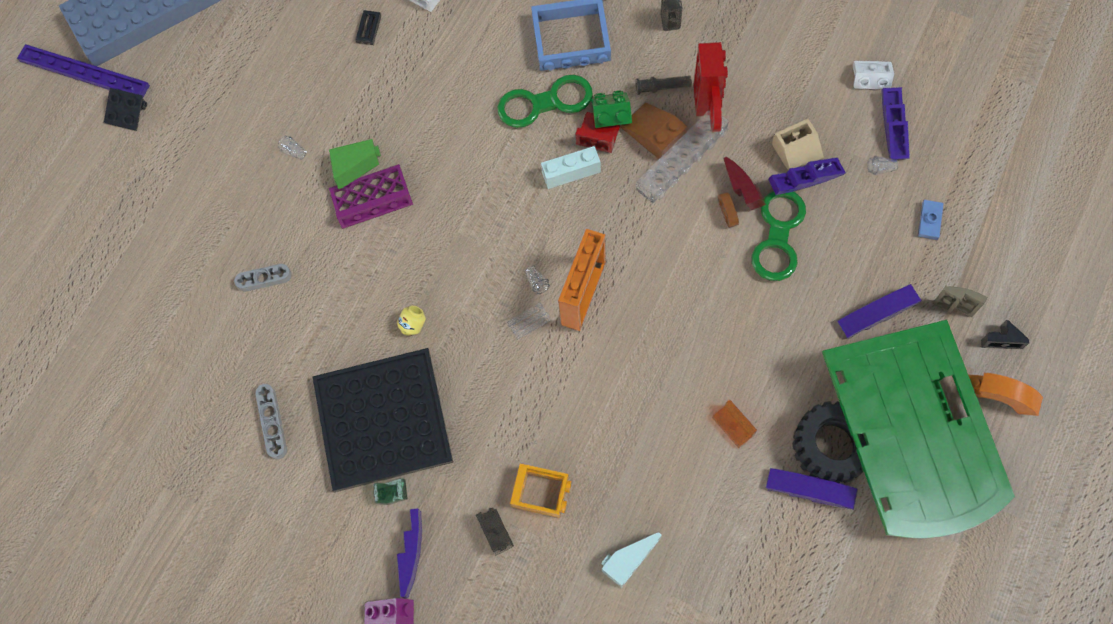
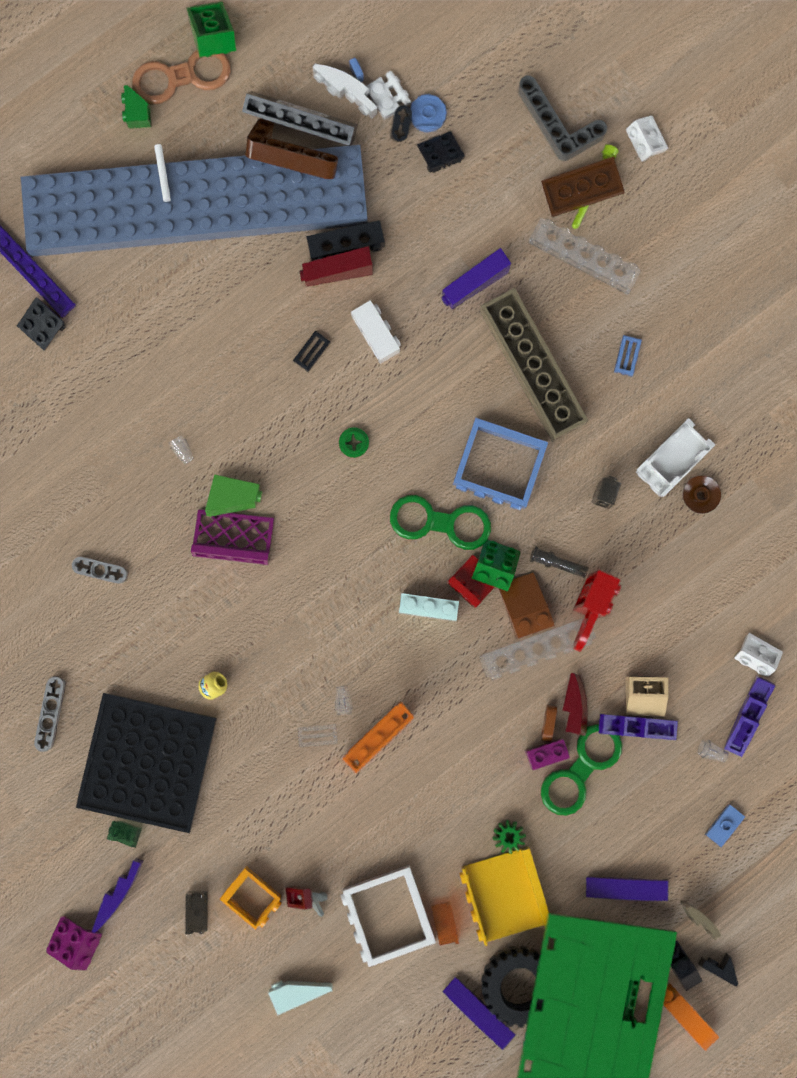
camera: 15 degrees right, 15 degrees up
none -> dark red piece [285,886,328,917]
none -> green gear [339,427,369,458]
none -> white window [341,865,436,967]
none -> yellow panel [459,846,549,946]
none -> green gear [492,820,526,854]
none -> magenta brick [525,738,570,770]
none -> black slope [671,941,703,991]

